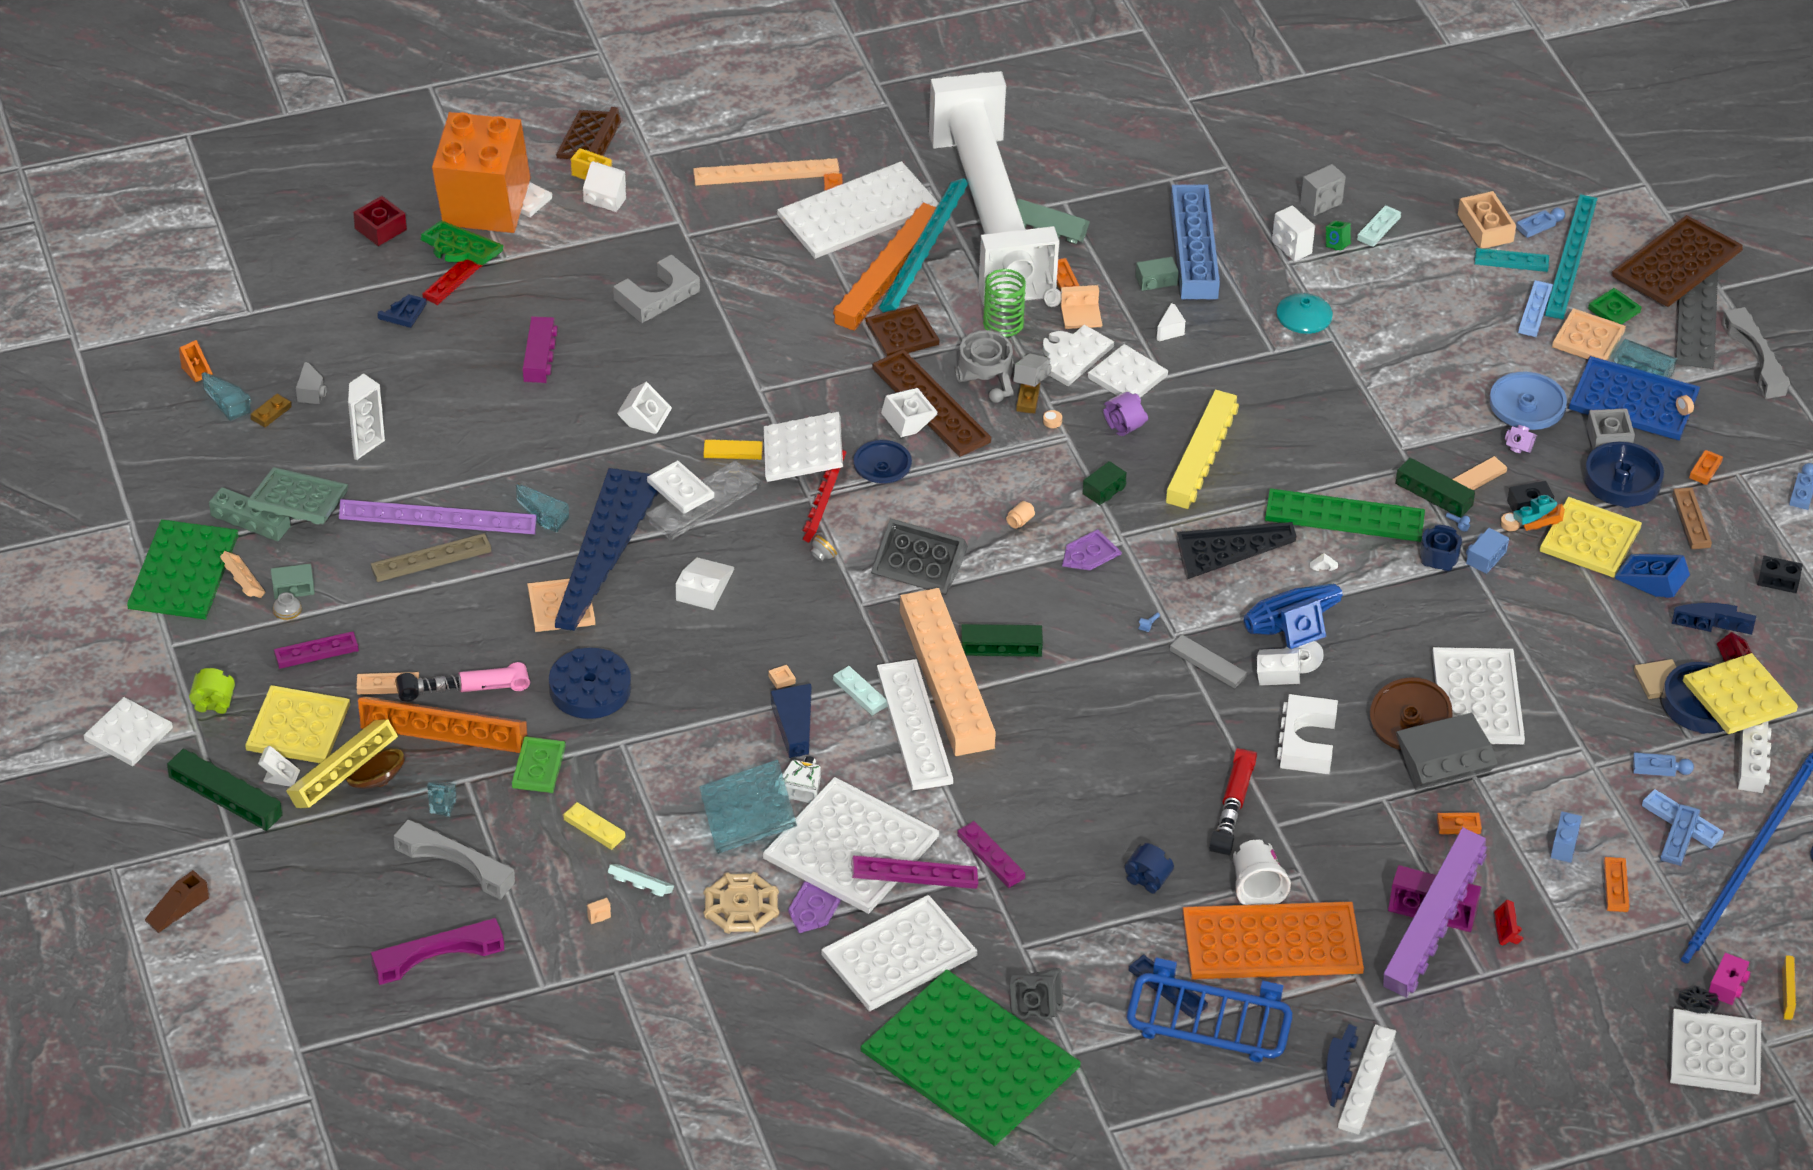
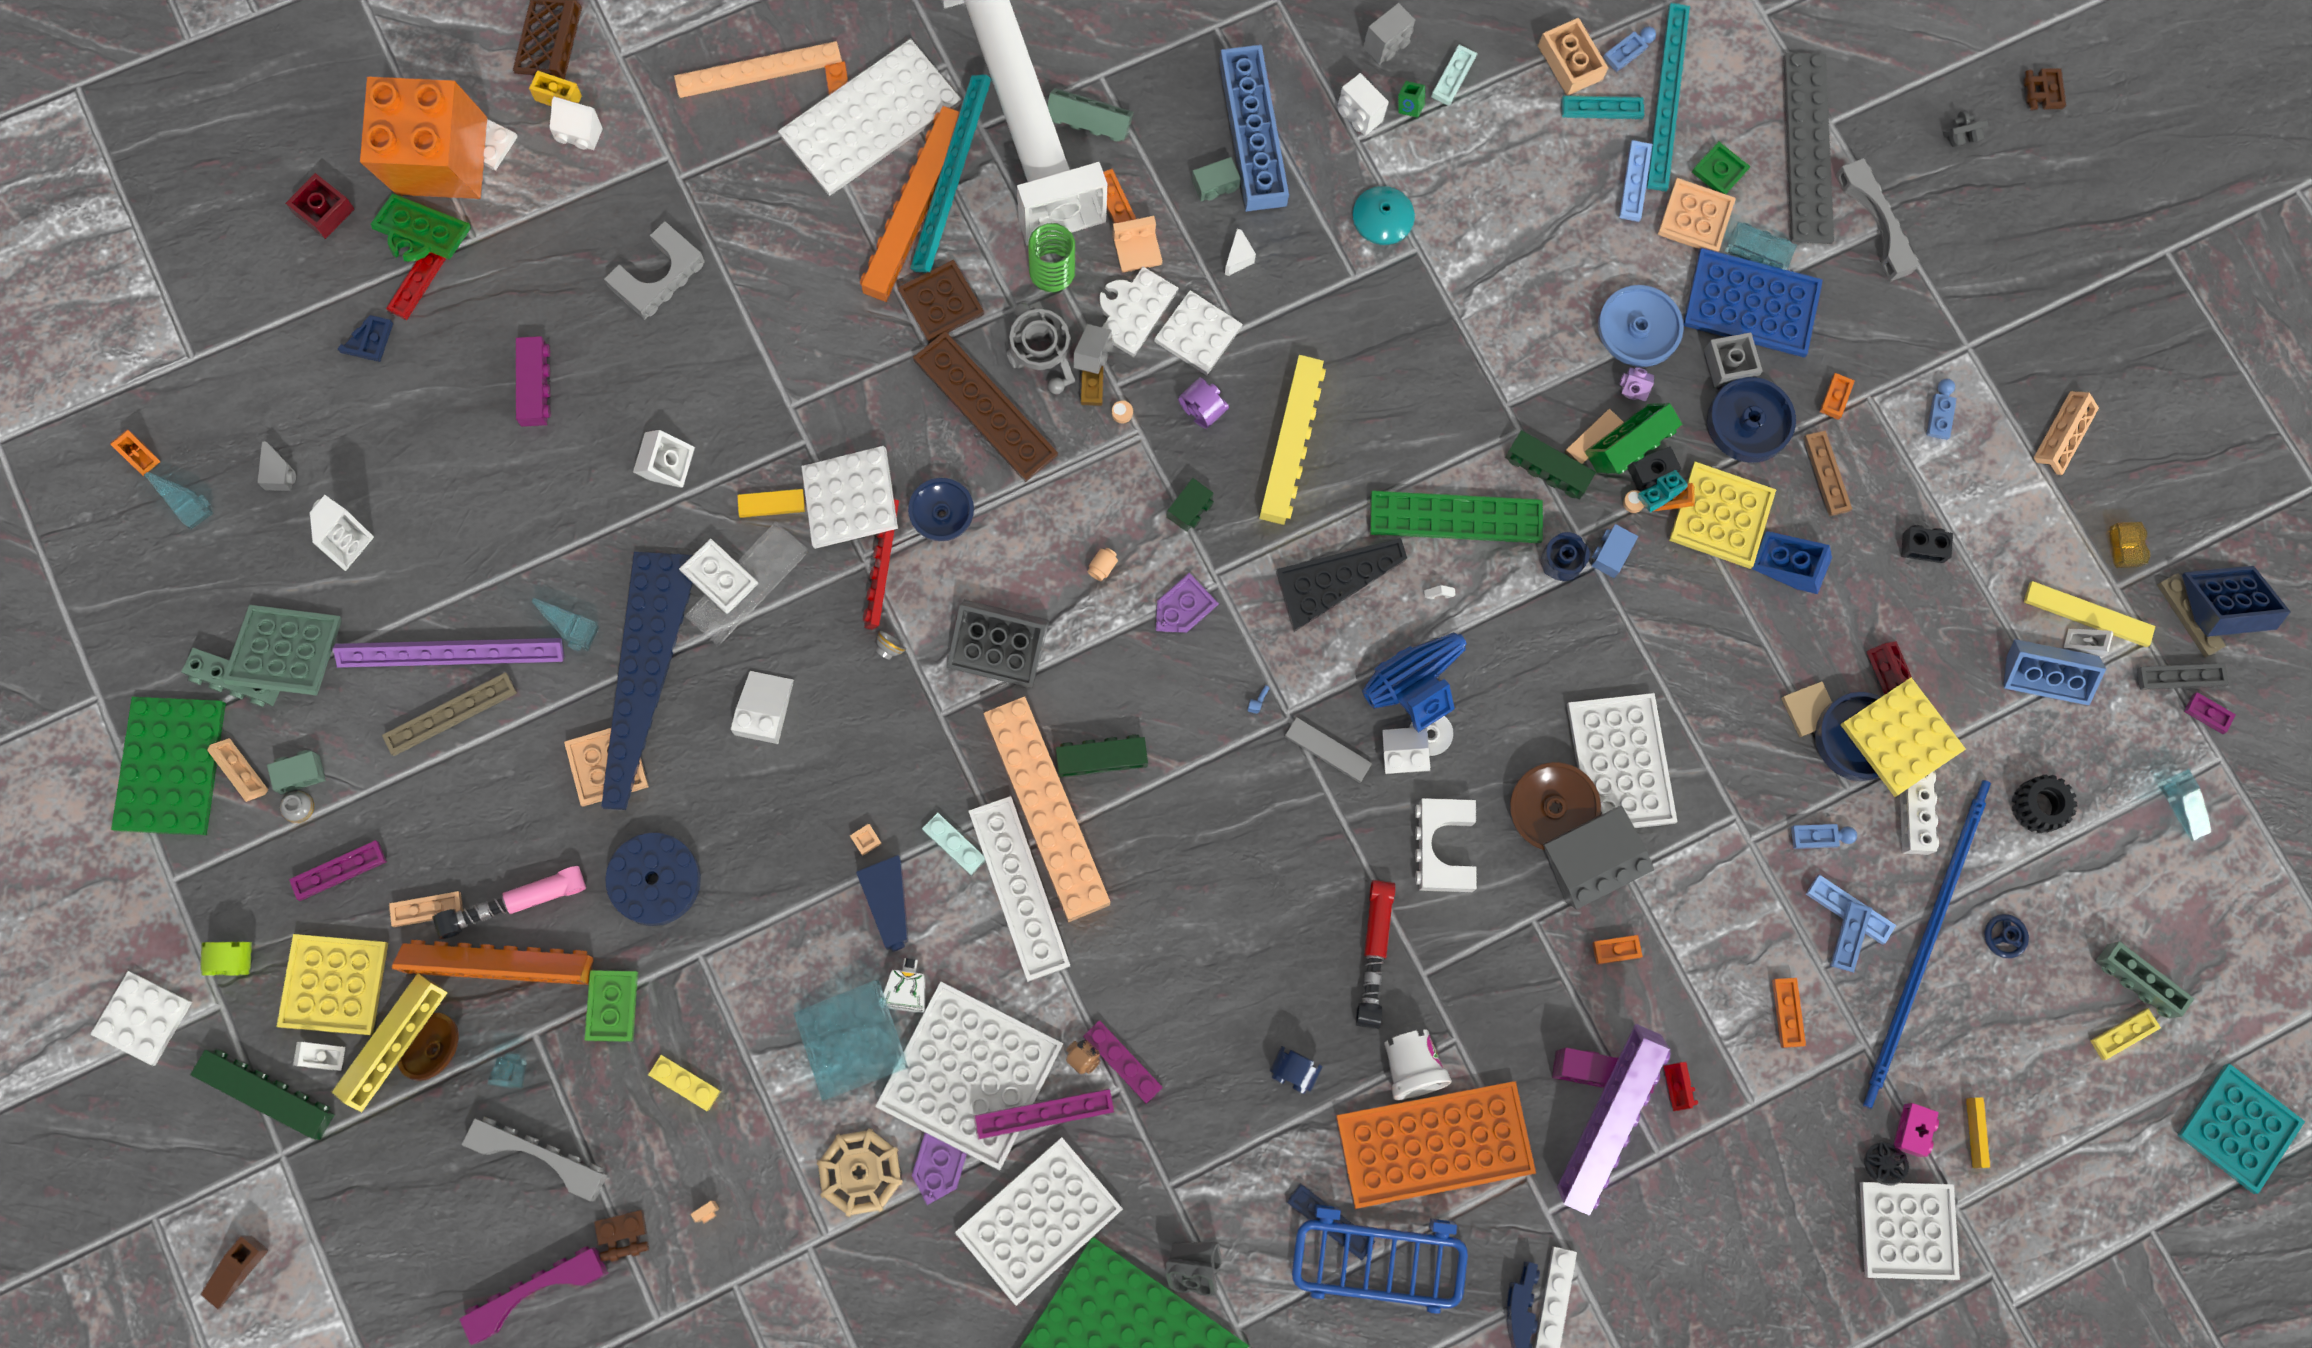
camera: 15 degrees left, 30 degrees up
pearl gold plate [250,394,292,428] -> none
light aqua plate [608,864,674,896] -> none
white slope [881,388,937,437] -> none
white plate [1044,288,1061,307] -> none
medium blue hand [1446,513,1470,532] -> none
medium blue brick [1551,811,1582,863] -> none
reddish brown plate [1612,215,1743,307] -> none
dark blue slope [1672,603,1756,635] -> none
light nougat tile [1676,395,1694,415] -> none
none -> reddish brown plate [594,1210,649,1262]
none -> medium nougat head [1066,1040,1100,1074]
none -> green brick [1584,403,1683,474]

